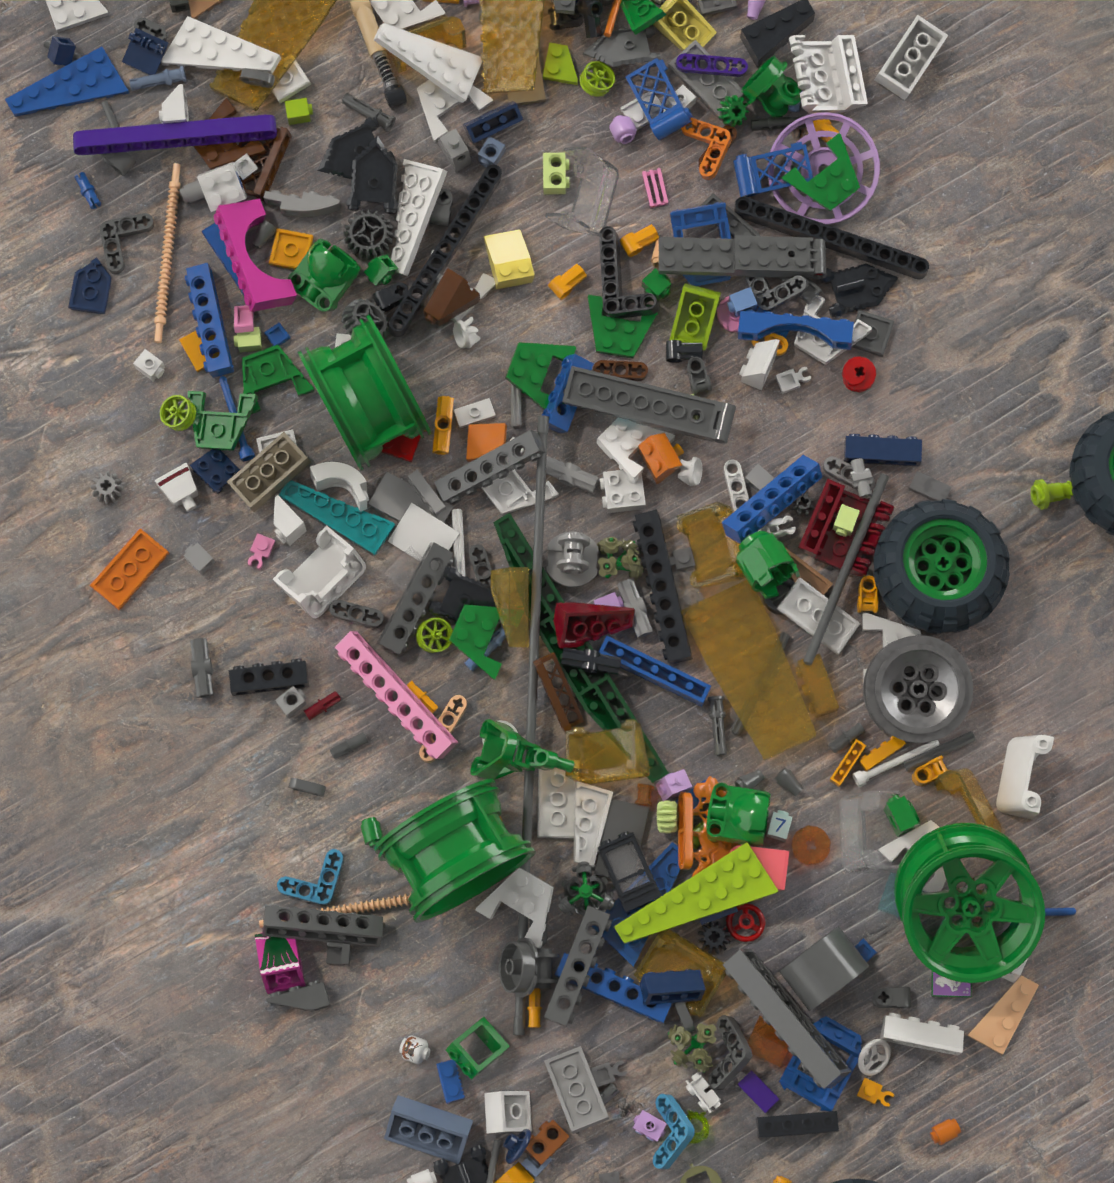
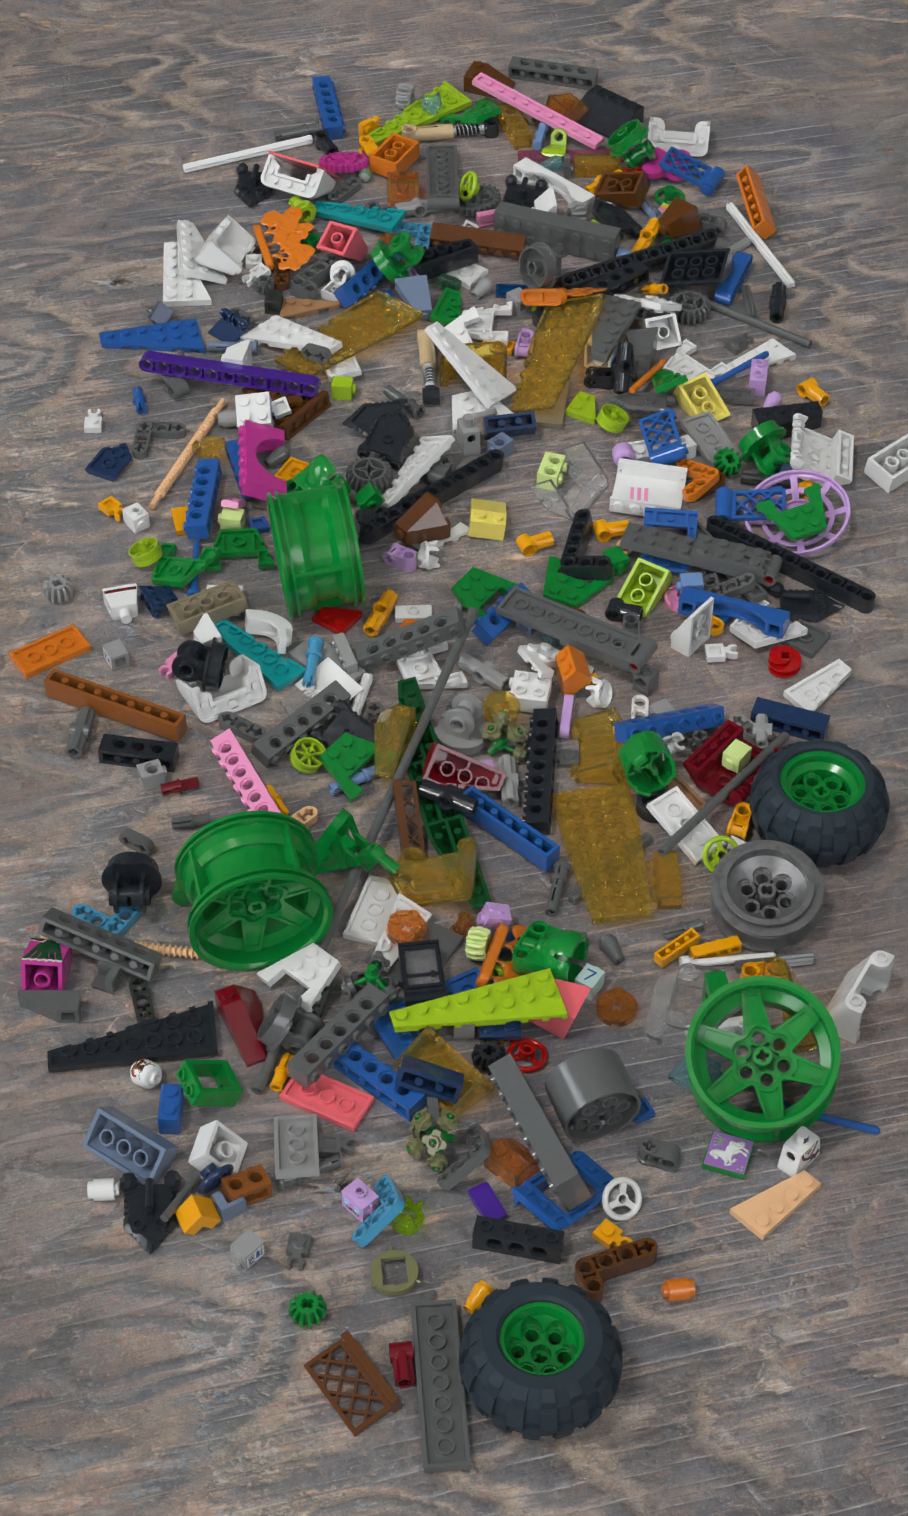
camera: 15 degrees right, 30 degrees down
light grey slope [264,190,341,217] -> none
dark purple beam [675,53,748,77] -> none
white hinge [685,1073,721,1113] -> none
white slope [880,1013,964,1056] -> none
none -> dark orange brick [44,668,187,742]
none -> black wing [47,1001,218,1073]
none -> white plate [84,409,103,433]
none -> light orange plate [97,496,124,522]
none -> black piece [101,851,162,913]
none -> pearl dark grey beam [129,975,155,1023]
none -> black piece [171,637,229,692]
none -> clear yellow tile [191,436,226,461]
none -> dark red wedge [215,984,266,1067]
none -> coral tile [279,1074,375,1132]
none -> dark azure pin [302,636,324,688]
none -> lavender piece [382,543,417,572]
none -> clear orange plate [386,910,427,944]
none -> clear yellow tile [483,690,521,726]
none -> lavender beam [559,694,574,739]
none -> reddish brown beam [574,1237,658,1303]
none -> white panel [609,458,688,516]
none -> dark grey brick [632,664,659,697]
none -> lime piece [702,835,739,873]
none -> white wing [783,659,852,711]

